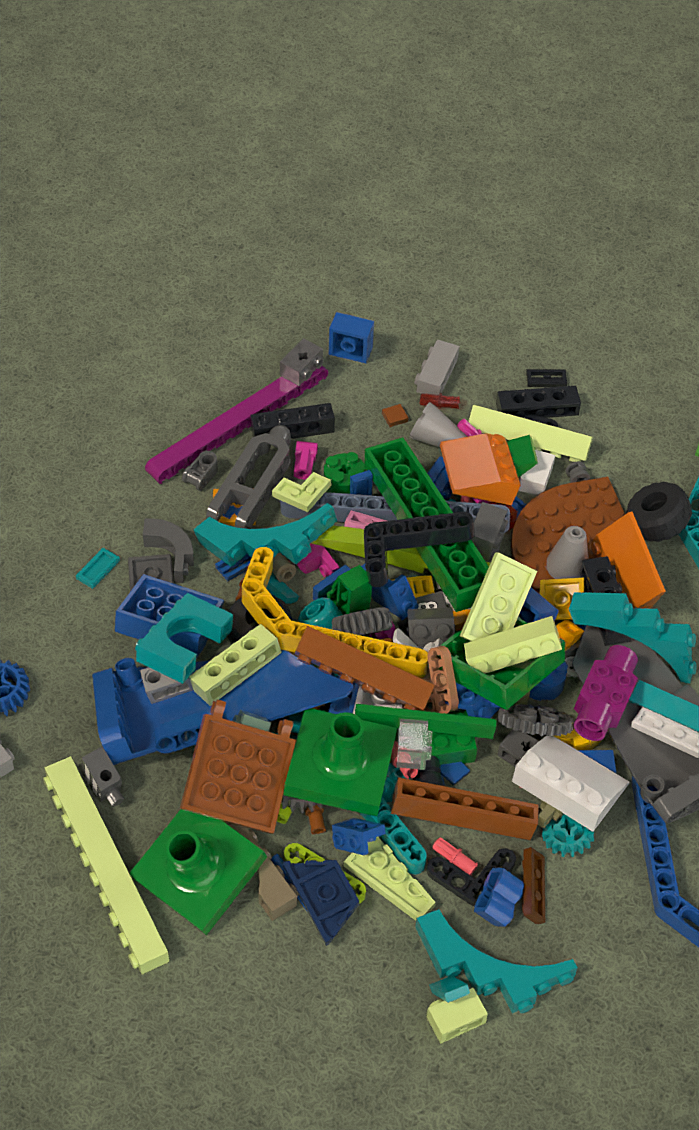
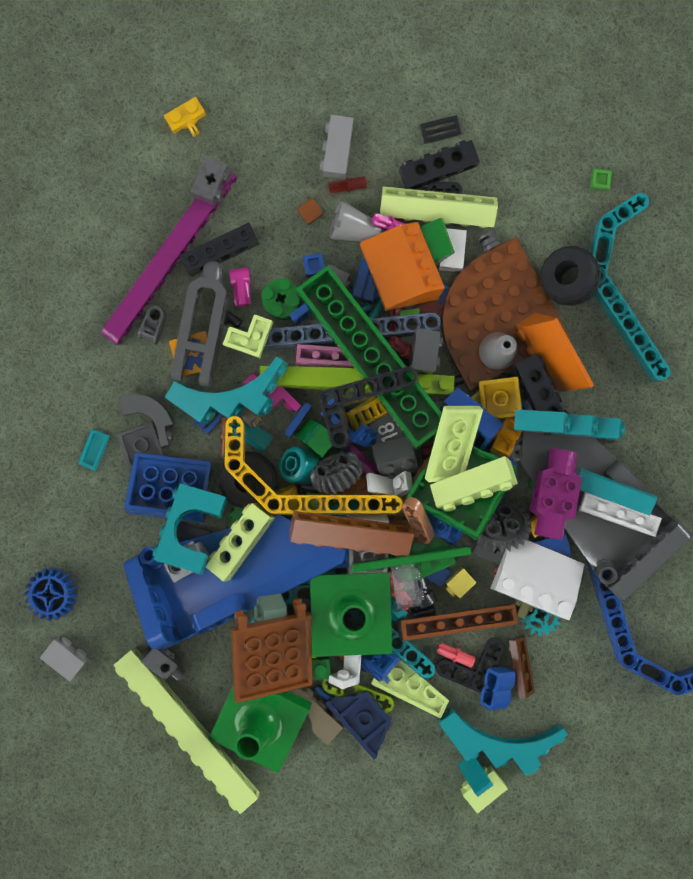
camera: 10 degrees left, 35 degrees up
blue brick [329,312,374,364] -> none
none -> yellow plate [163,97,206,137]
none -> green brick [312,656,331,681]
none -> white bracket [329,655,361,689]
none -> light yellow brick [445,567,477,598]

